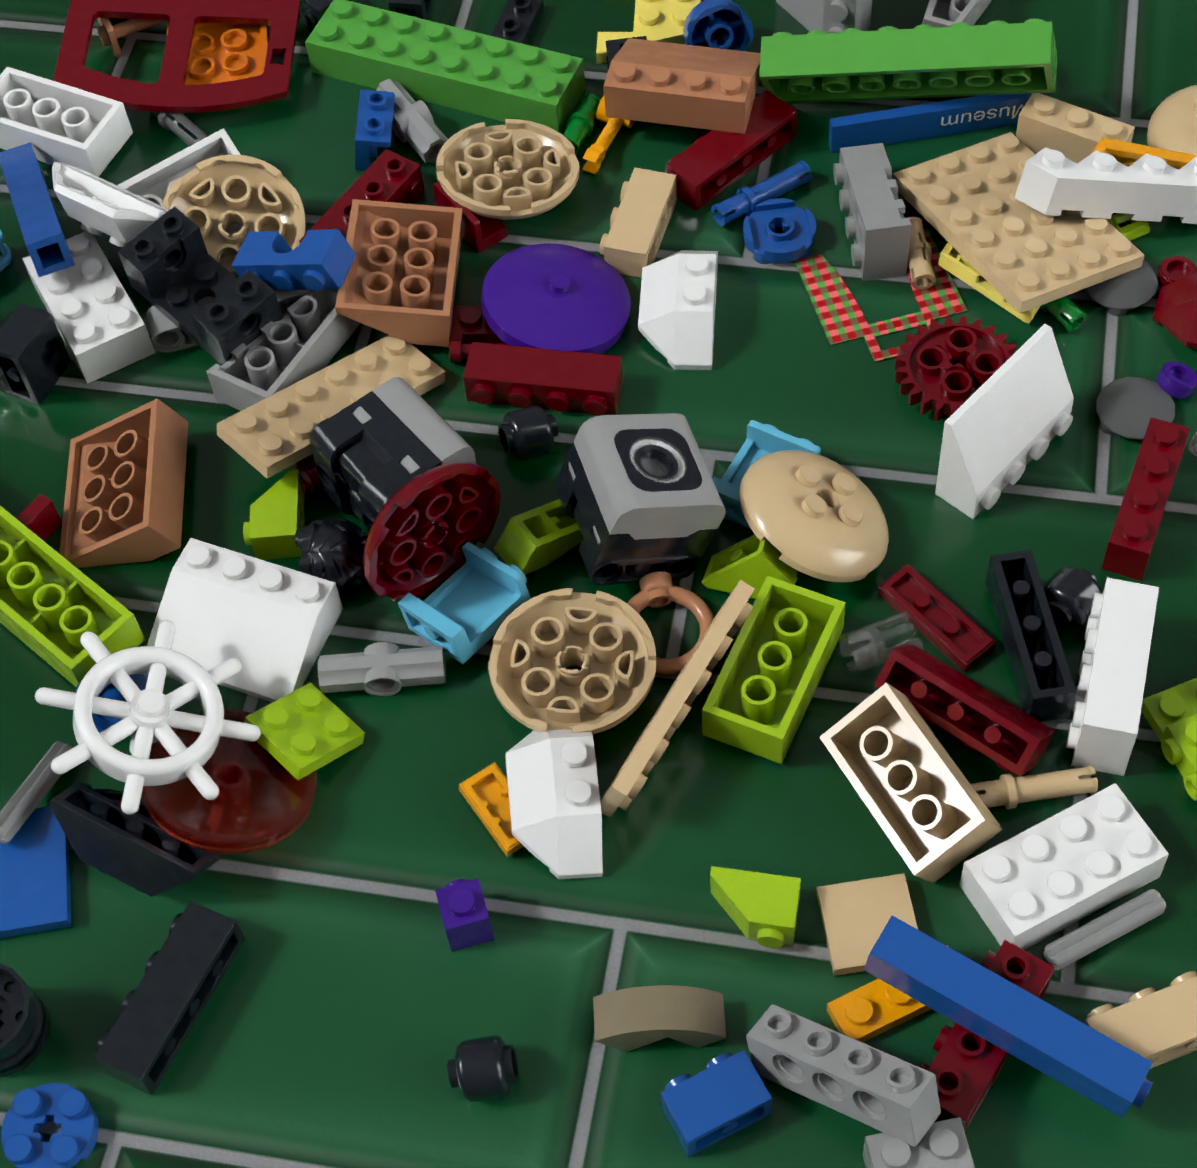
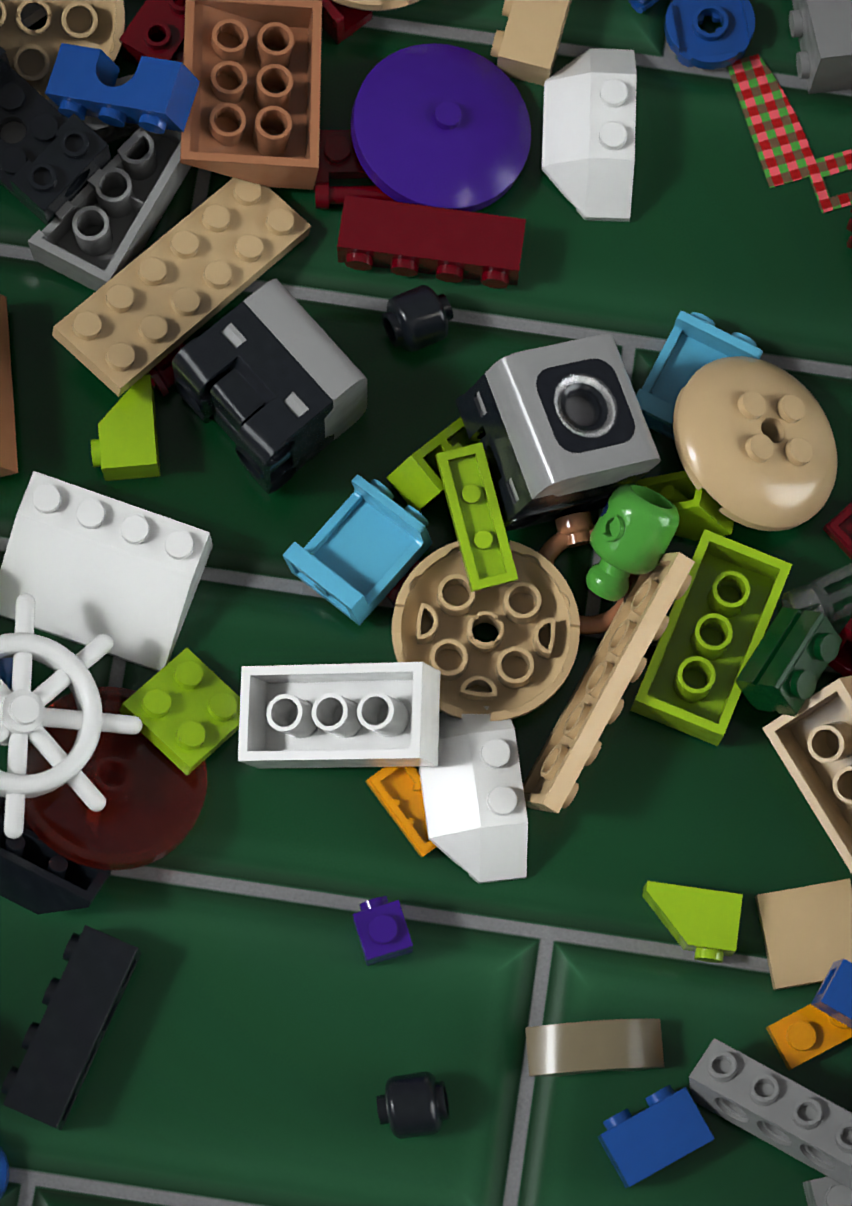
camera: 10 degrees left, 20 degrees up
black hair [294,519,367,593] -> none
light grey piece [318,642,447,697] -> none
dark red brick [363,462,501,602] -> none
none -> white brick [238,662,441,769]
none -> lime plate [435,442,518,592]
none -> bright green piece [586,483,680,601]
none -> dark green brick [735,607,842,717]

